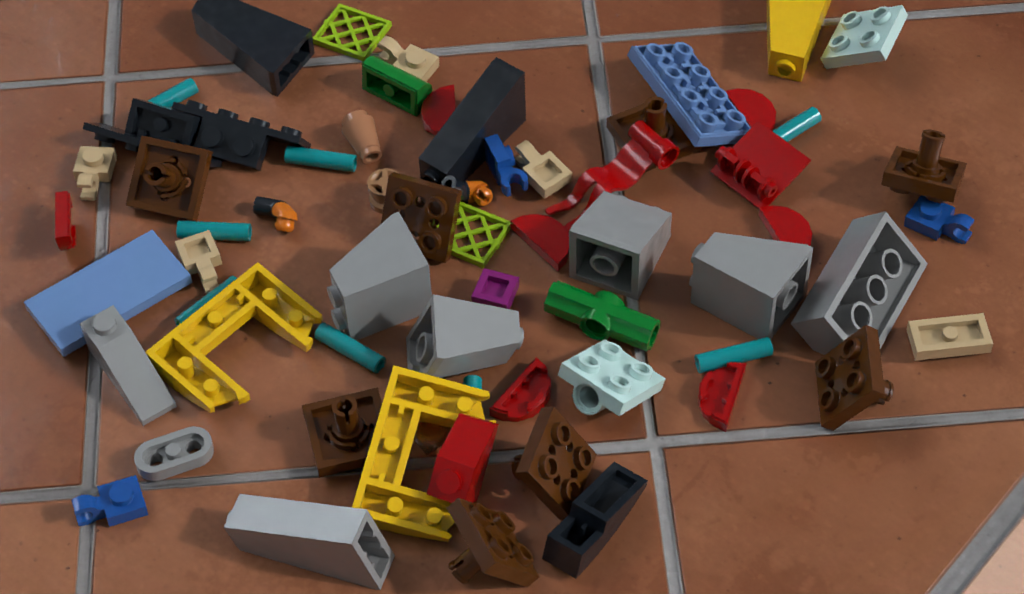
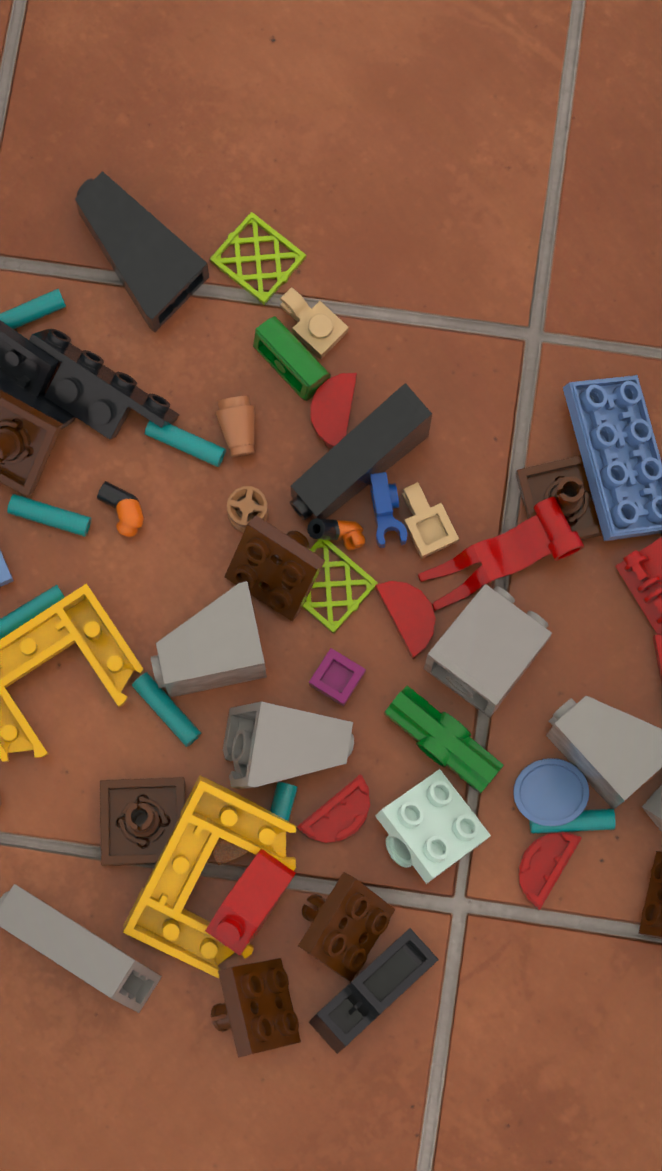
camera: 10 degrees right, 25 degrees up
tan plate [175,230,222,294] -> none
none -> medium blue piece [513,758,589,826]

